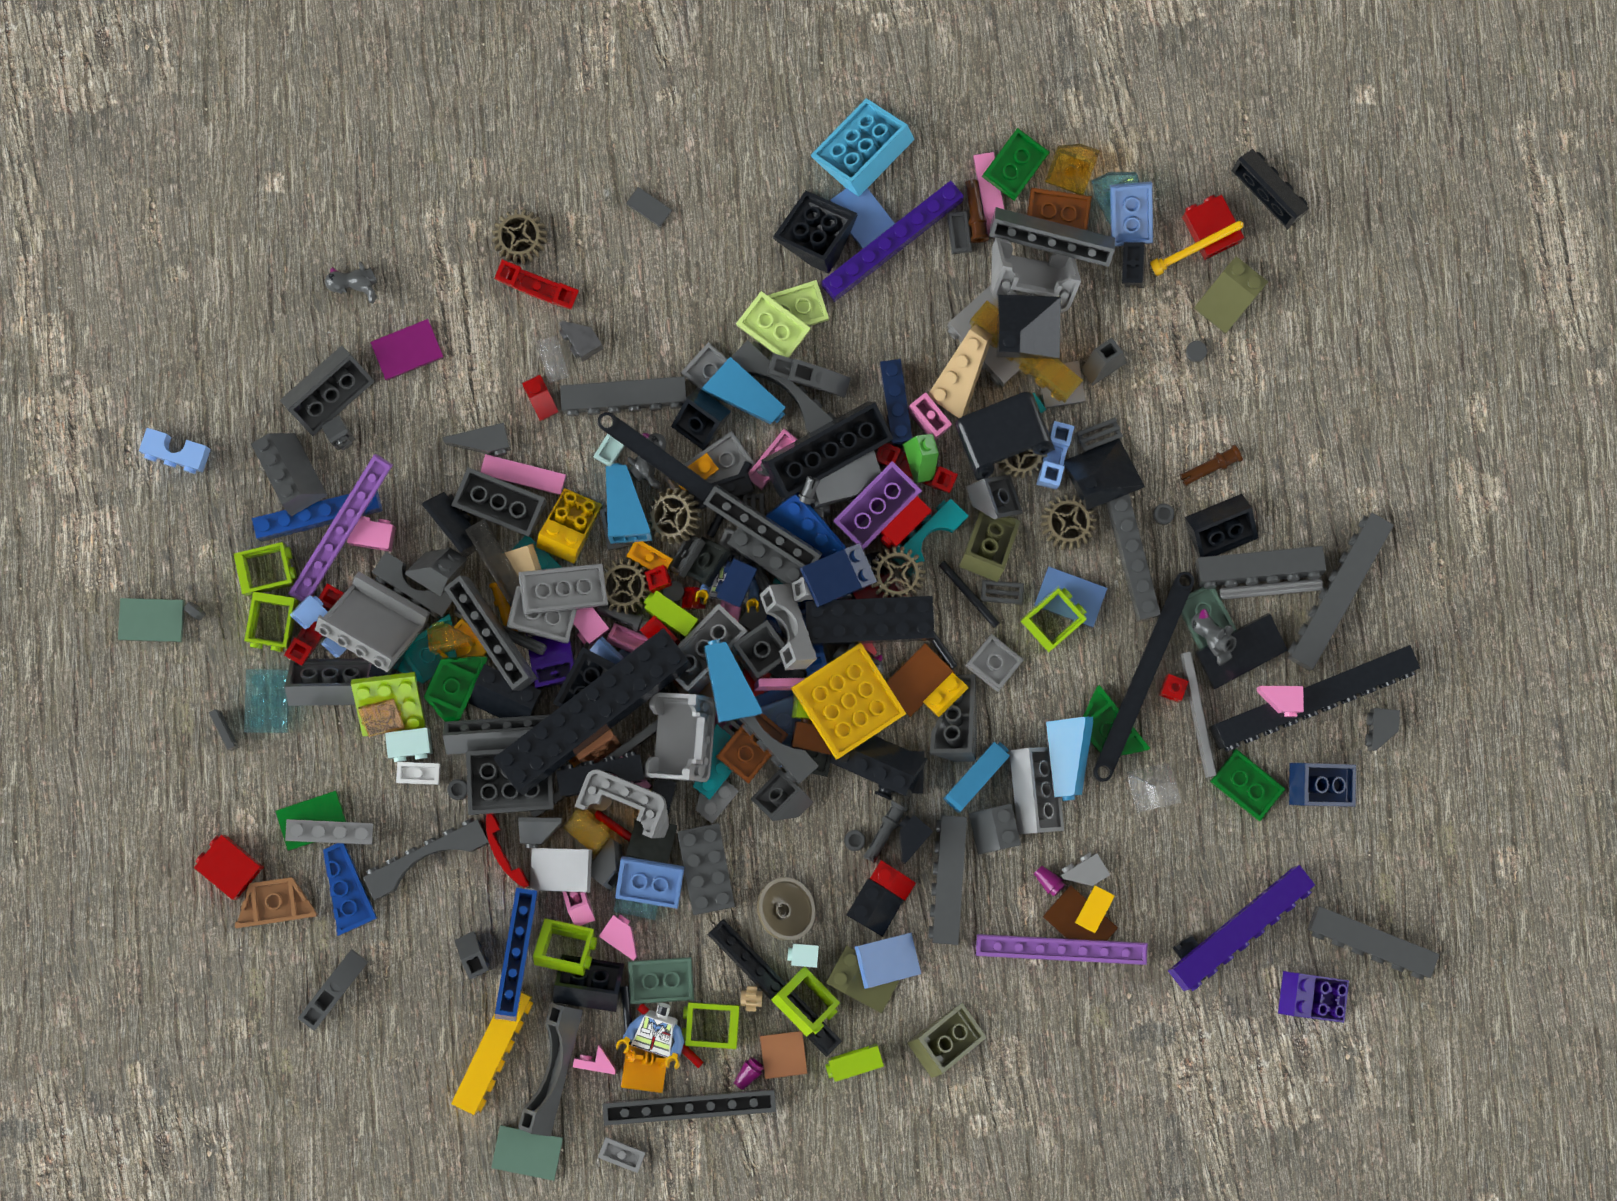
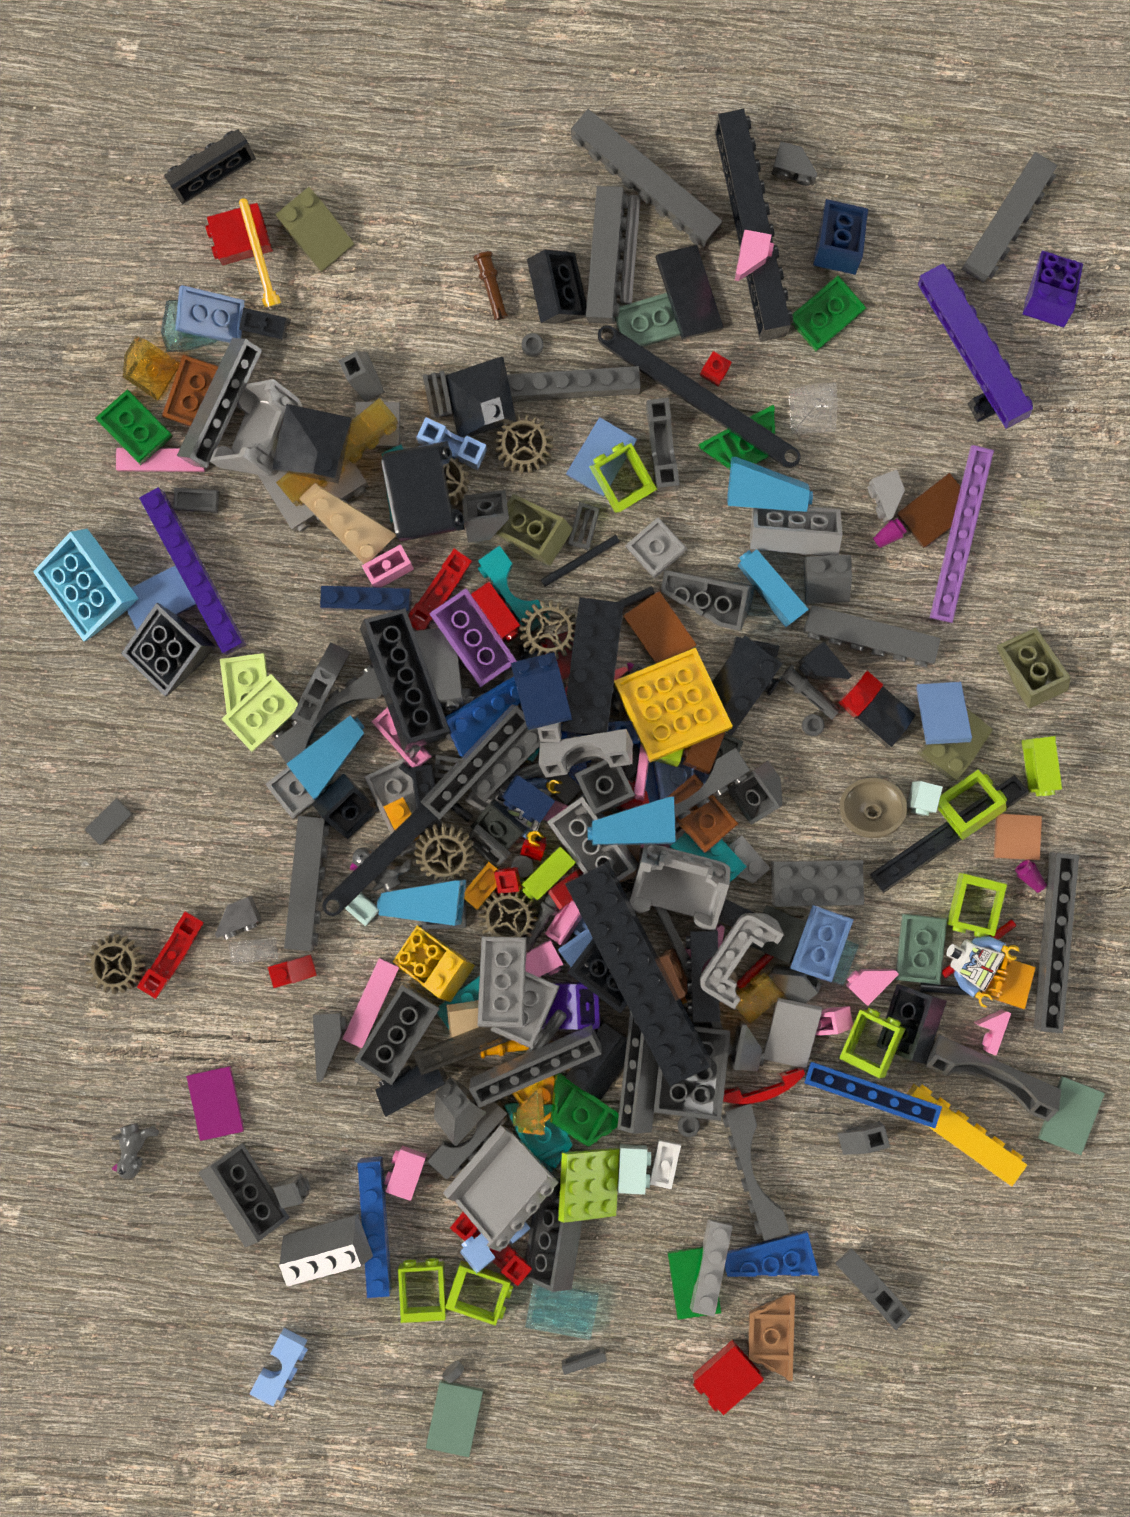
camera: 75 degrees left, 5 degrees up
medium lavender tile [288,454,393,602] -> none
clear orange piece [358,698,405,737] -> none
light grey plate [598,1137,646,1173] -> none
tan gear [740,986,763,1012] -> none
dark grey pin [799,476,820,505] -> none
bright green slope [903,434,939,483] -> none
yellow plate [923,673,968,717] -> none
reddish brown pin [965,179,990,243] -> none
yellow slope [1075,886,1115,933] -> none
light grey tile [1180,652,1217,778] -> none
dark grey tile [1185,341,1207,362] -> none
dark grey animal [1191,609,1236,666] -> none
none -> dark grey arch [646,397,680,493]

